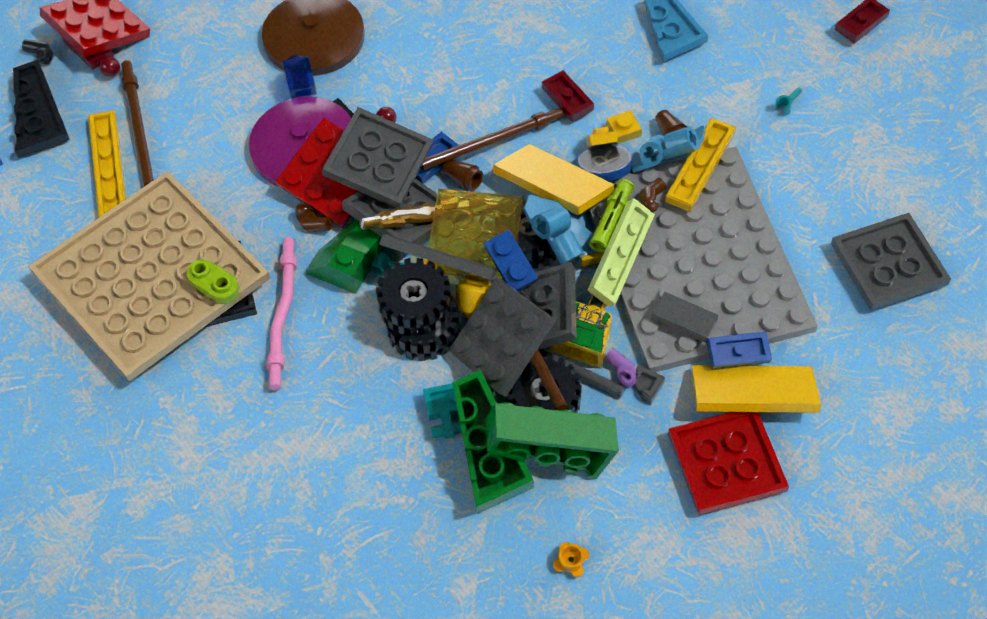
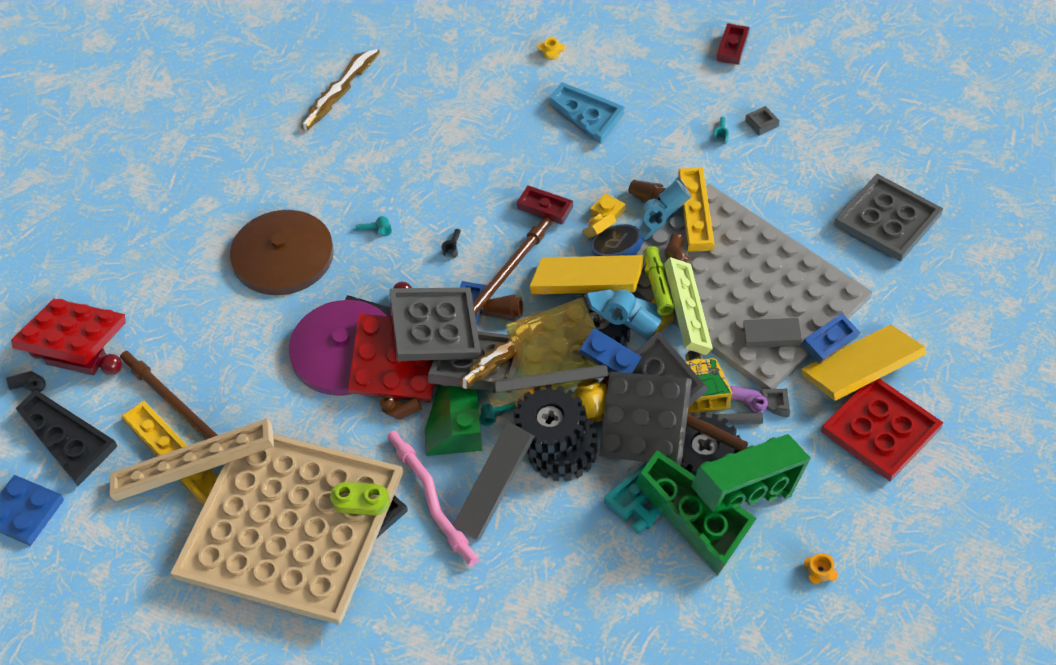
camera: 30 degrees left, 5 degrees down
clear blue brick [283,55,317,99] -> none
none -> tan plate [110,418,274,502]
none -> teal hand [355,216,392,236]
none -> black hand [441,229,461,258]
none -> dark grey tile [453,422,535,540]
none -> dark grey tile [745,106,780,136]

